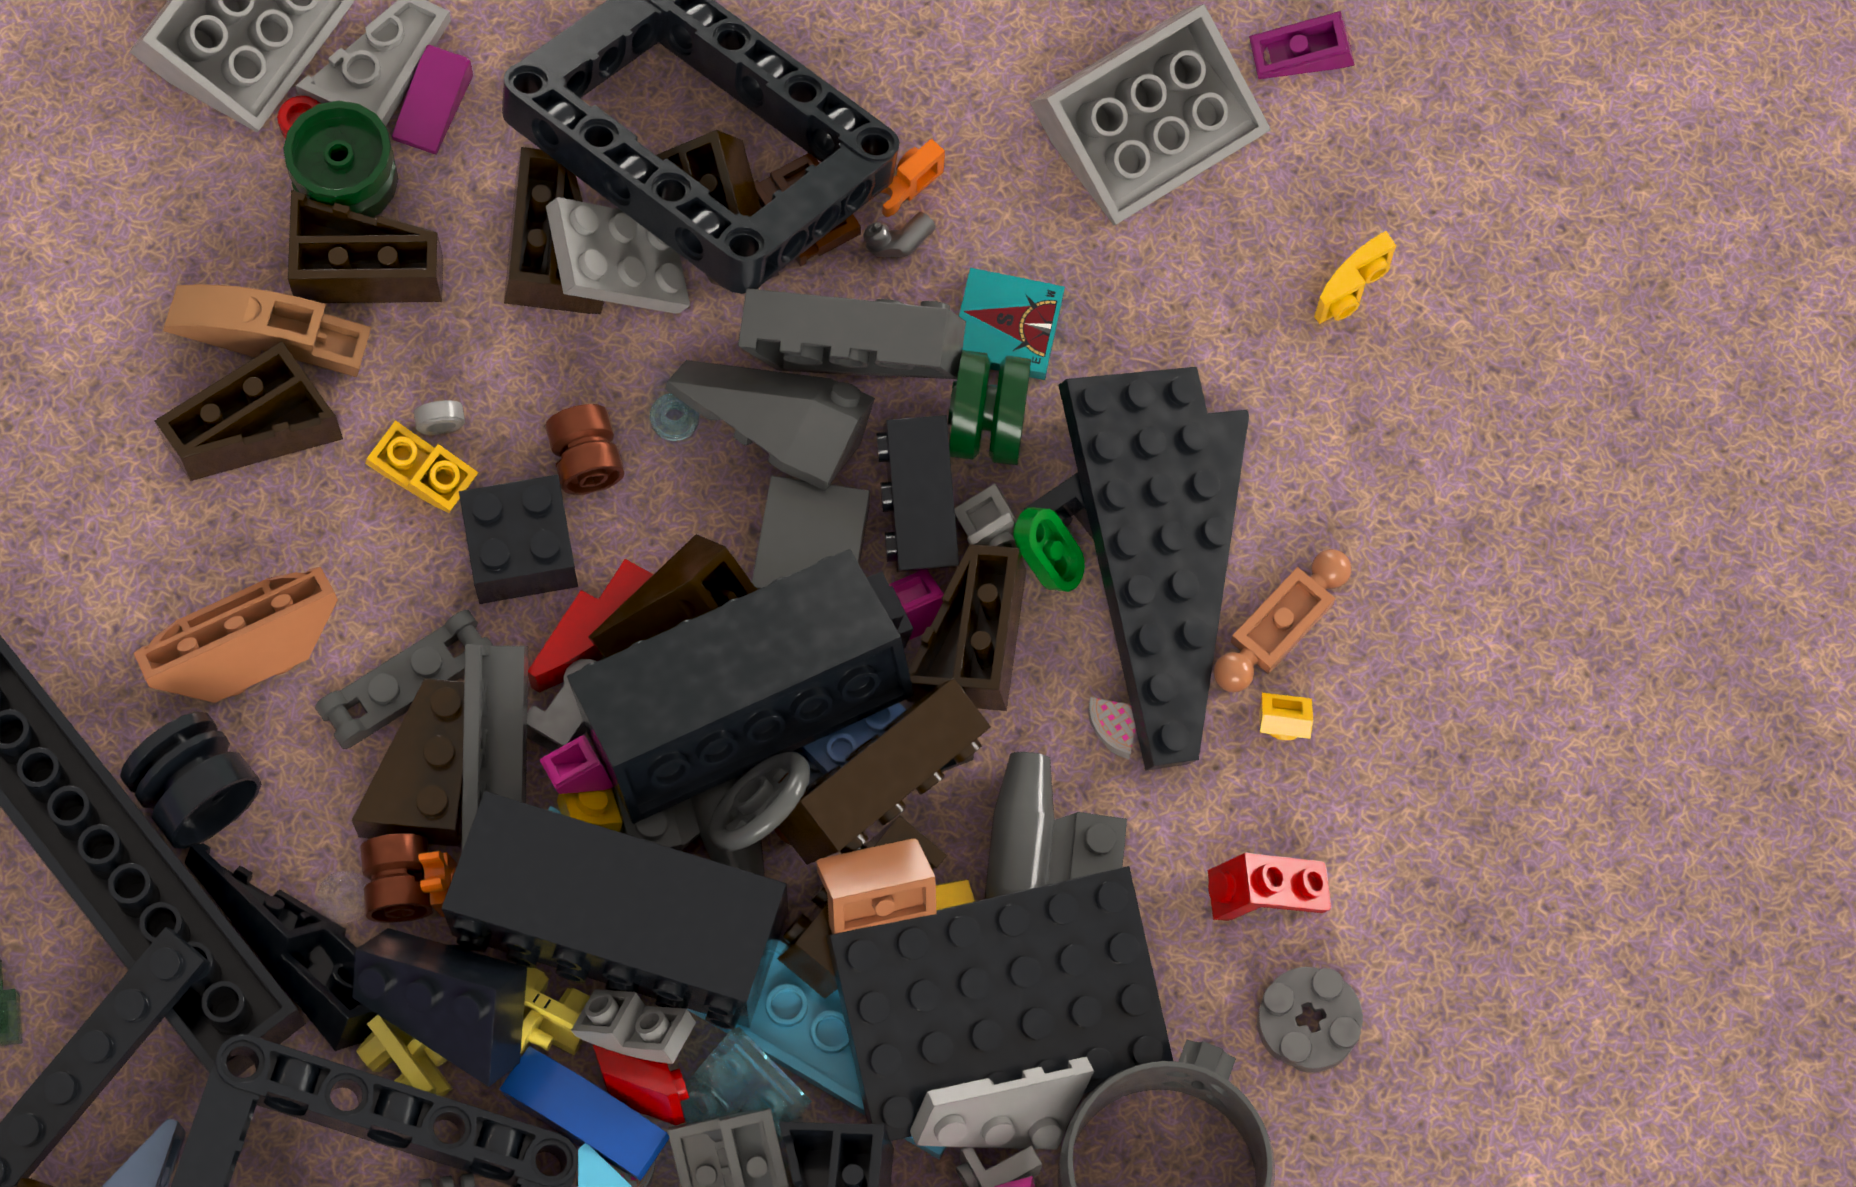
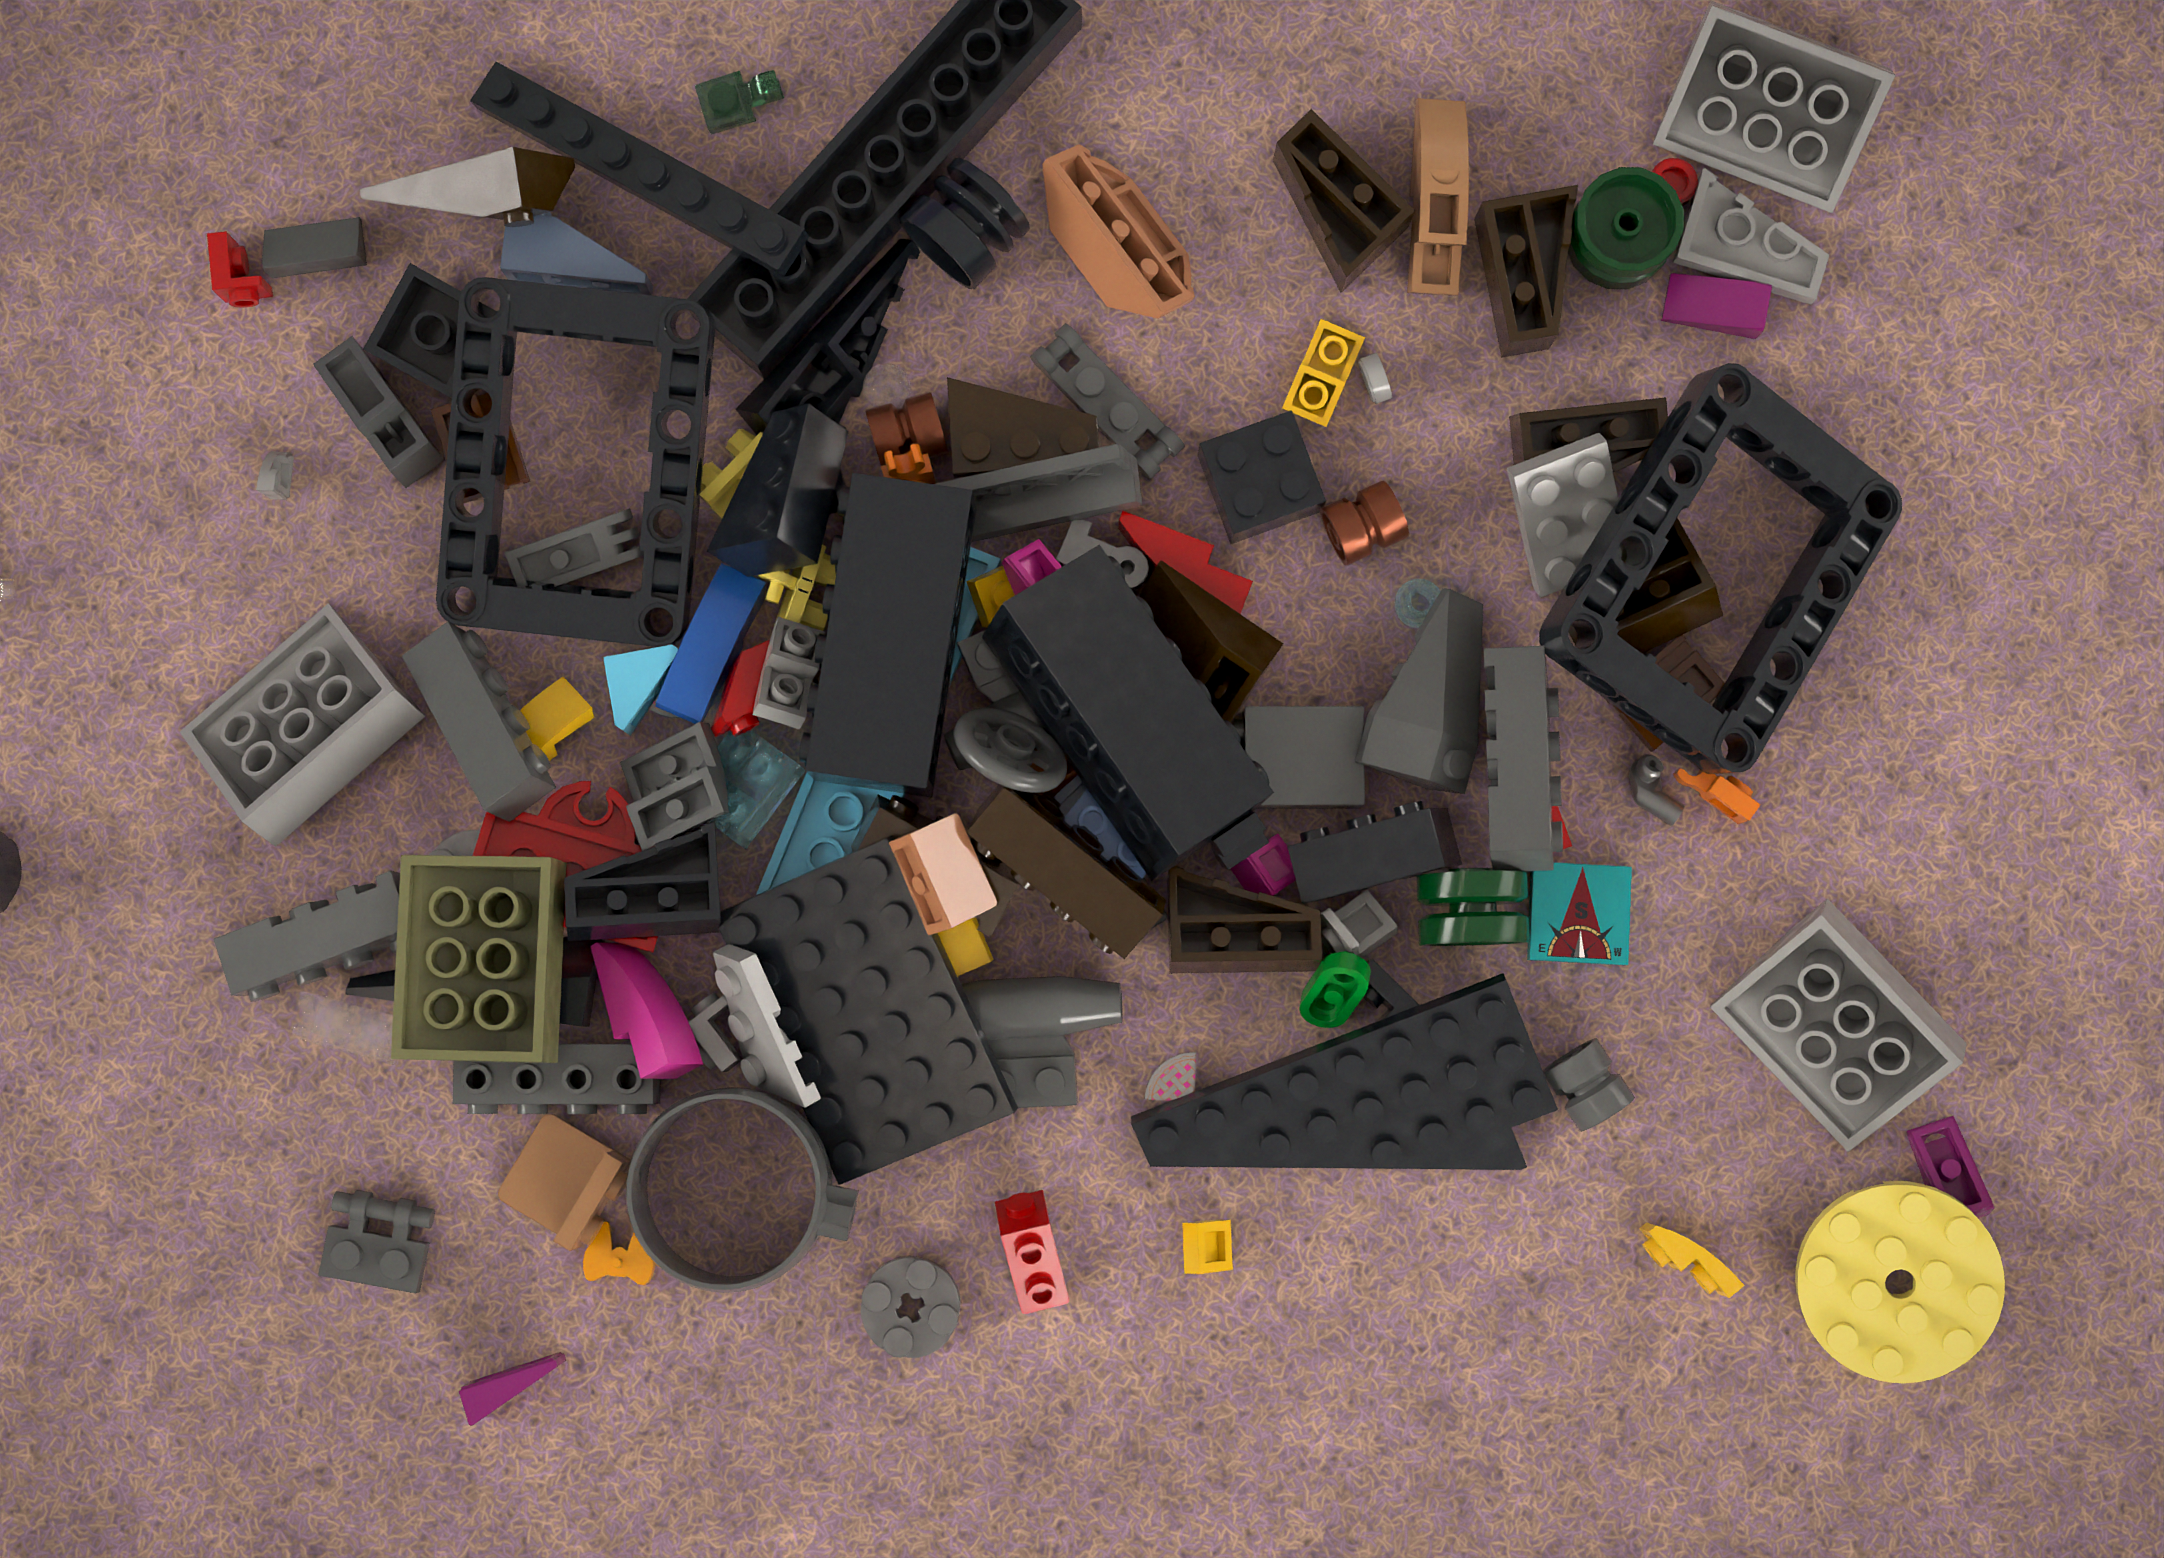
camera: 85 degrees right, 15 degrees up
nougat plate [1214,549,1352,692] -> none
none -> dark grey wheel [1543,1038,1635,1132]
none -> light yellow plate [1795,1181,2005,1383]

